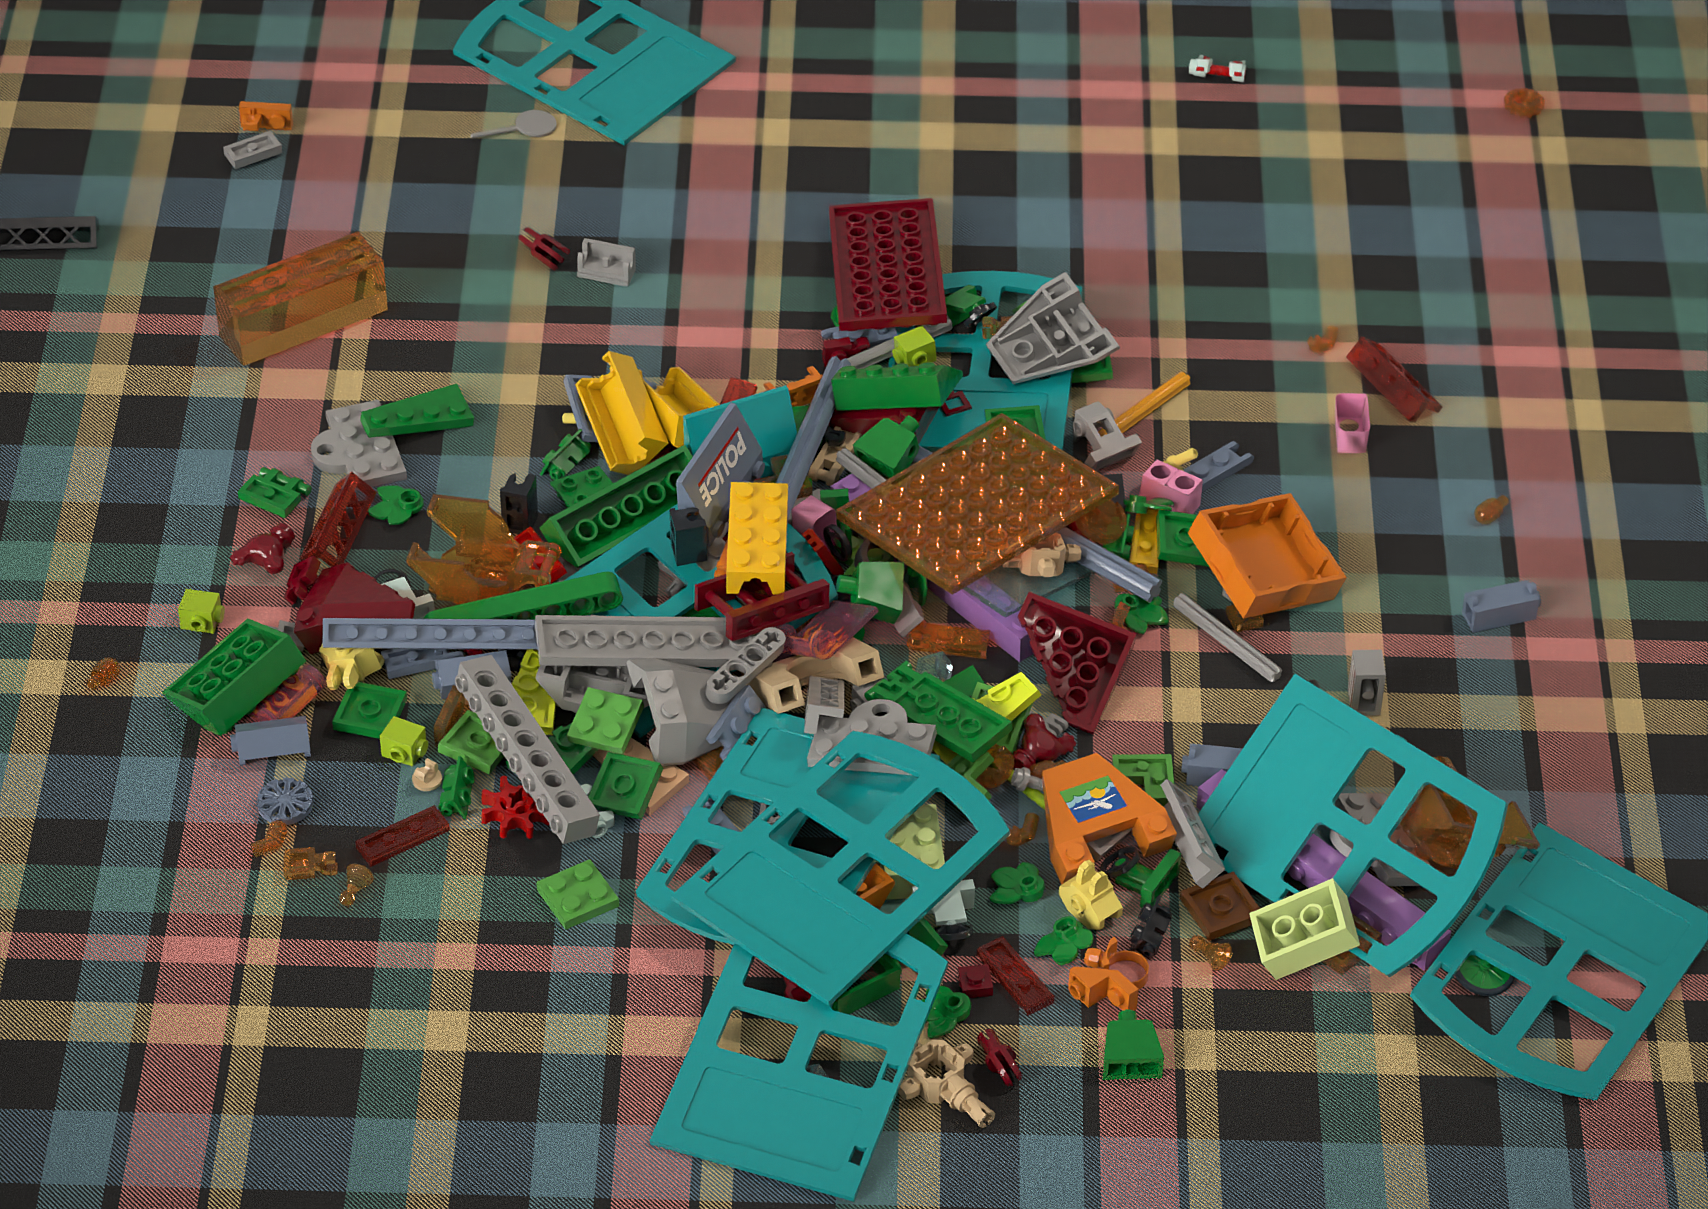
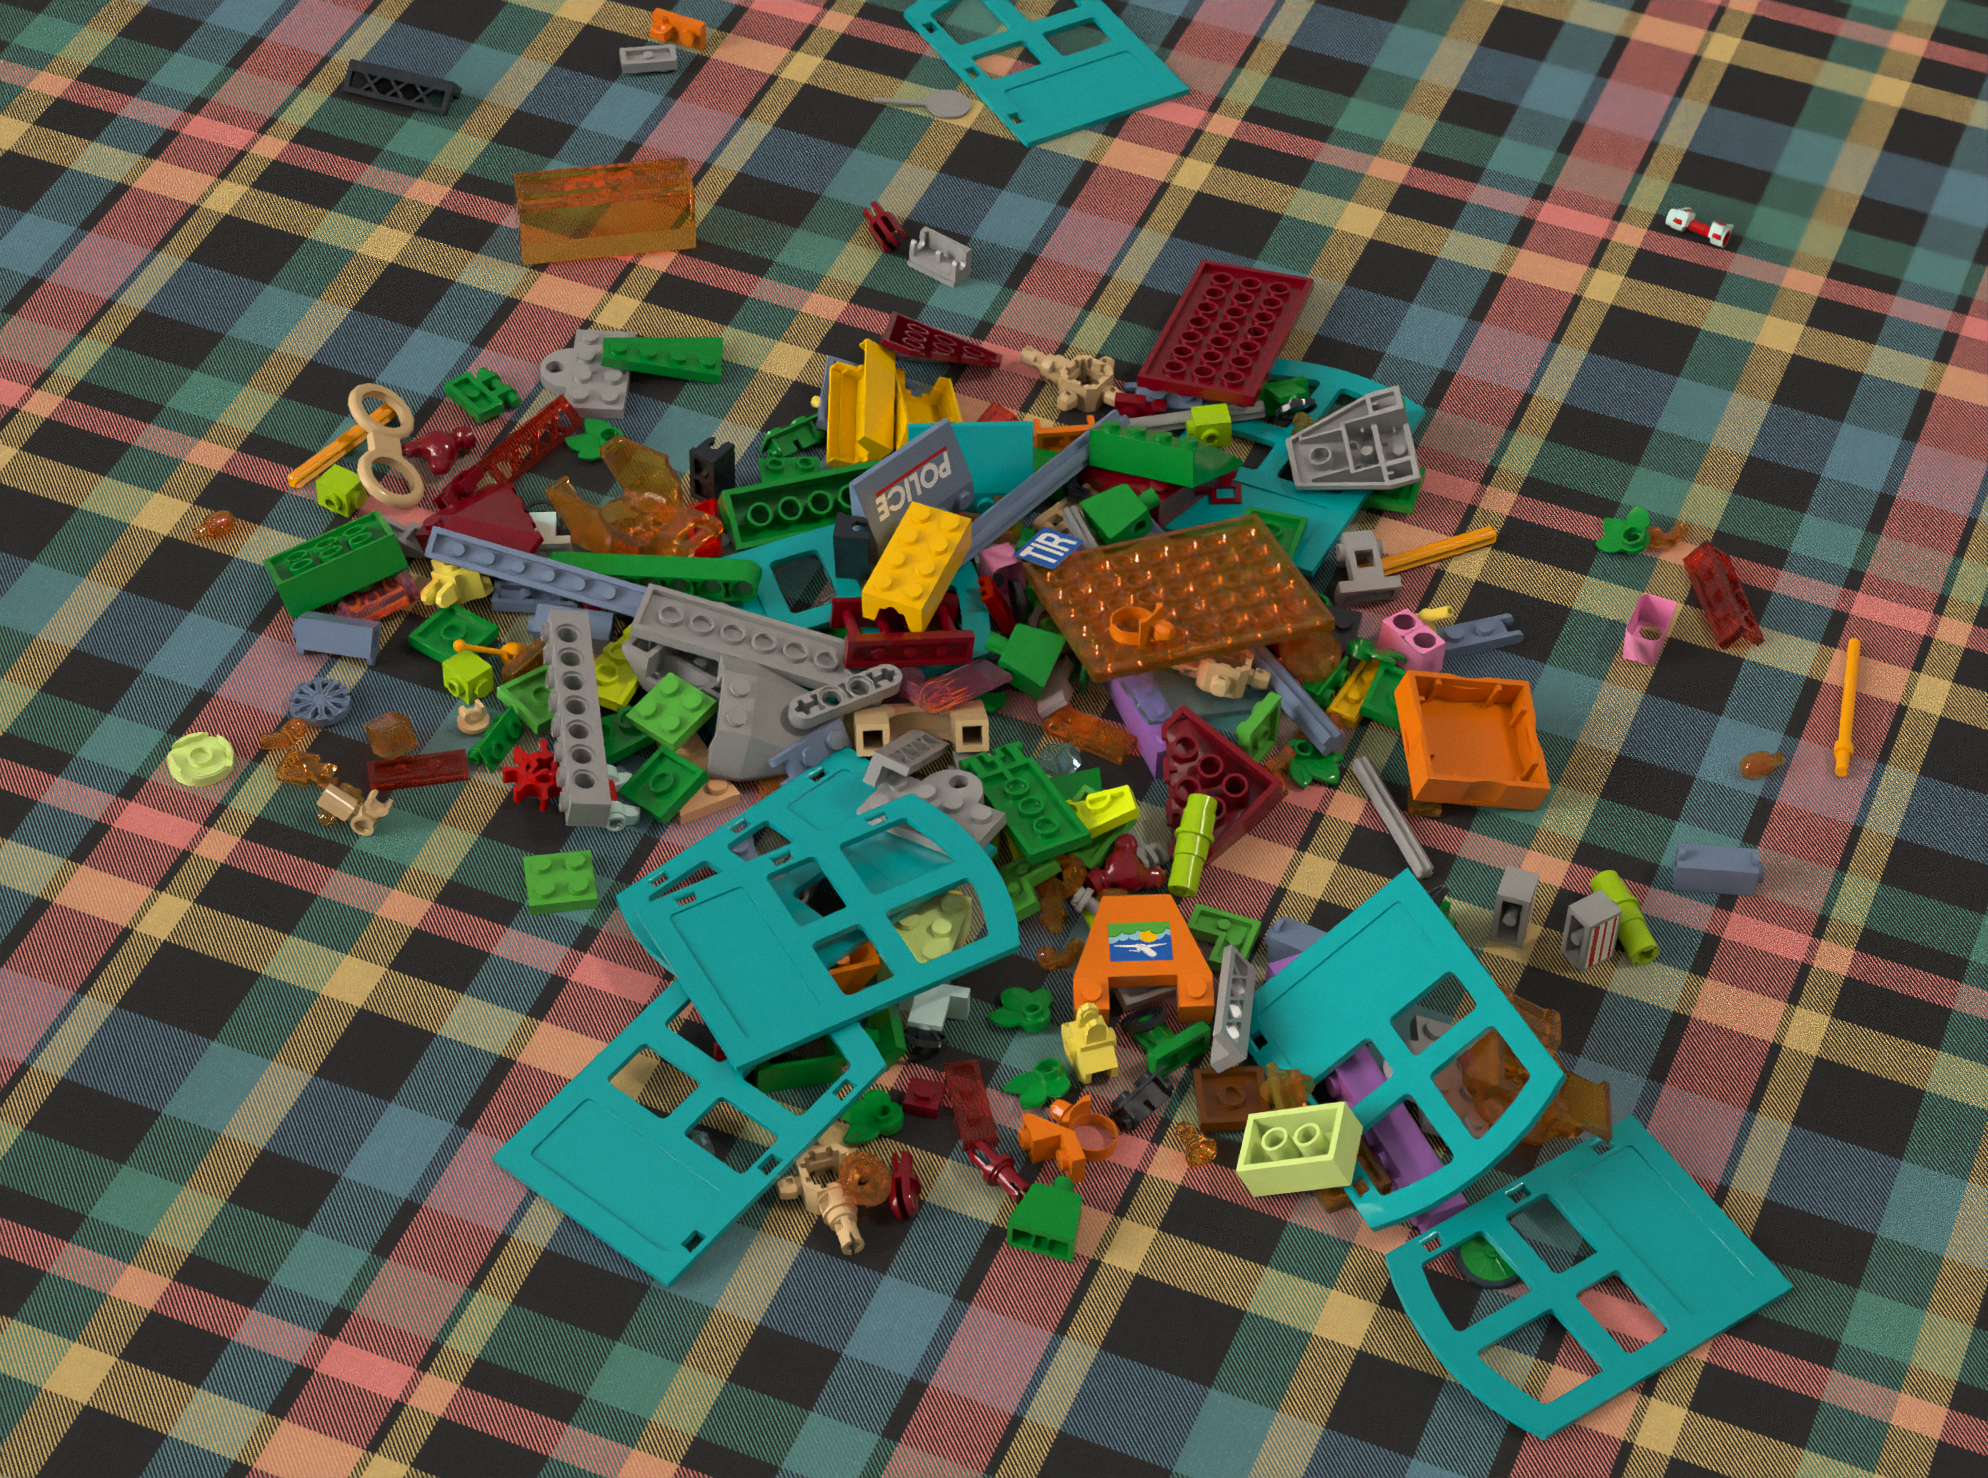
camera: 20 degrees right, 0 degrees up
none -> yellowish green tile [167,732,235,787]
none -> light orange axle [287,403,398,490]
none -> tan bar [317,783,393,836]
none -> tan bar [348,383,424,509]
none -> clear orange brick [364,710,419,761]
none -> light orange hinge [453,639,527,669]
none -> clear orange gear [836,1151,892,1209]
none -> dark red slope [879,311,1003,368]
none -> dark red arm [968,1140,1031,1204]
none -> blue sticker [1013,527,1084,570]
none -> tan piece [1019,345,1123,412]
none -> clear orange plant [1040,896,1069,935]
none -> orange piece [1110,602,1176,650]
none -> lime piece [1167,793,1218,898]
none -> bright green plate [1235,691,1282,764]
none -> clear orange hips [1259,1062,1315,1111]
none -> light grey brick [1560,890,1622,973]
none -> lime piece [1590,870,1660,966]
none -> green plate [1595,506,1651,554]
none -> light orange bar [1833,638,1861,777]

